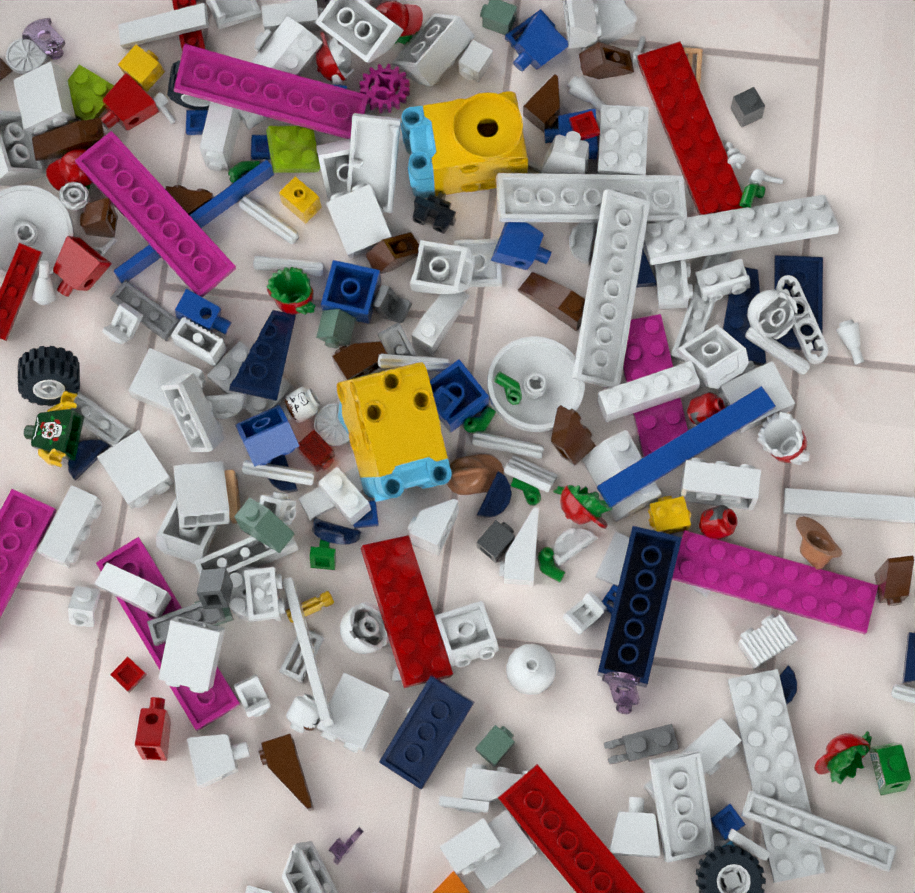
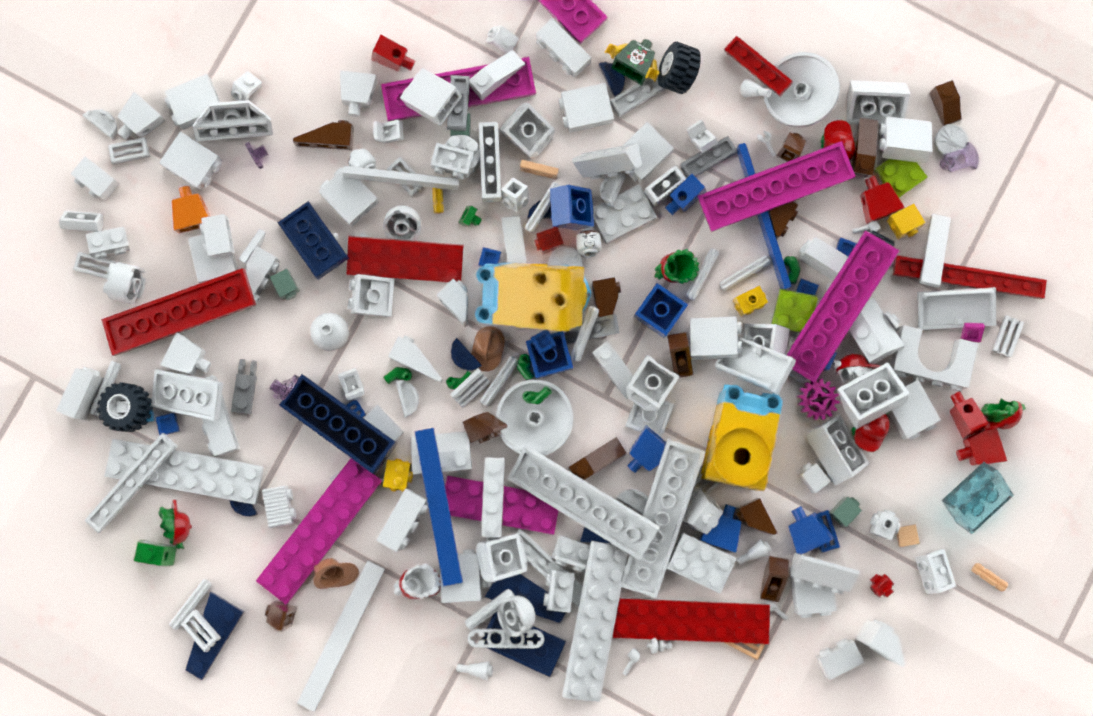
camera: 100 degrees right, 10 degrees up
torso [53,236,112,297] -> none
white plate [59,182,89,210] -> none
red plate [110,656,147,693] -> none
white brick [173,461,230,528] -> none
dark grey brick [196,568,233,610] -> none
dark blue wing [229,310,296,401] -> none
sand green slope [234,497,295,553] -> none
dark blue tile [312,518,361,545] -> none
sand green brick [316,309,356,348] -> none
white brick [318,467,371,525] -> none
dark grey bracket [372,284,412,323] -> none
black hips [413,191,456,234] -> none
dark grey brick [476,520,515,563] -> none
hair [553,485,612,529] -> none
red plate [569,111,600,141] -> none
red head [687,392,725,425] -> none
red head [699,505,738,540] -> none
white tile [728,829,770,861] -> none
dark grey brick [730,87,765,128] -> none
green arm [740,183,766,208] -> none

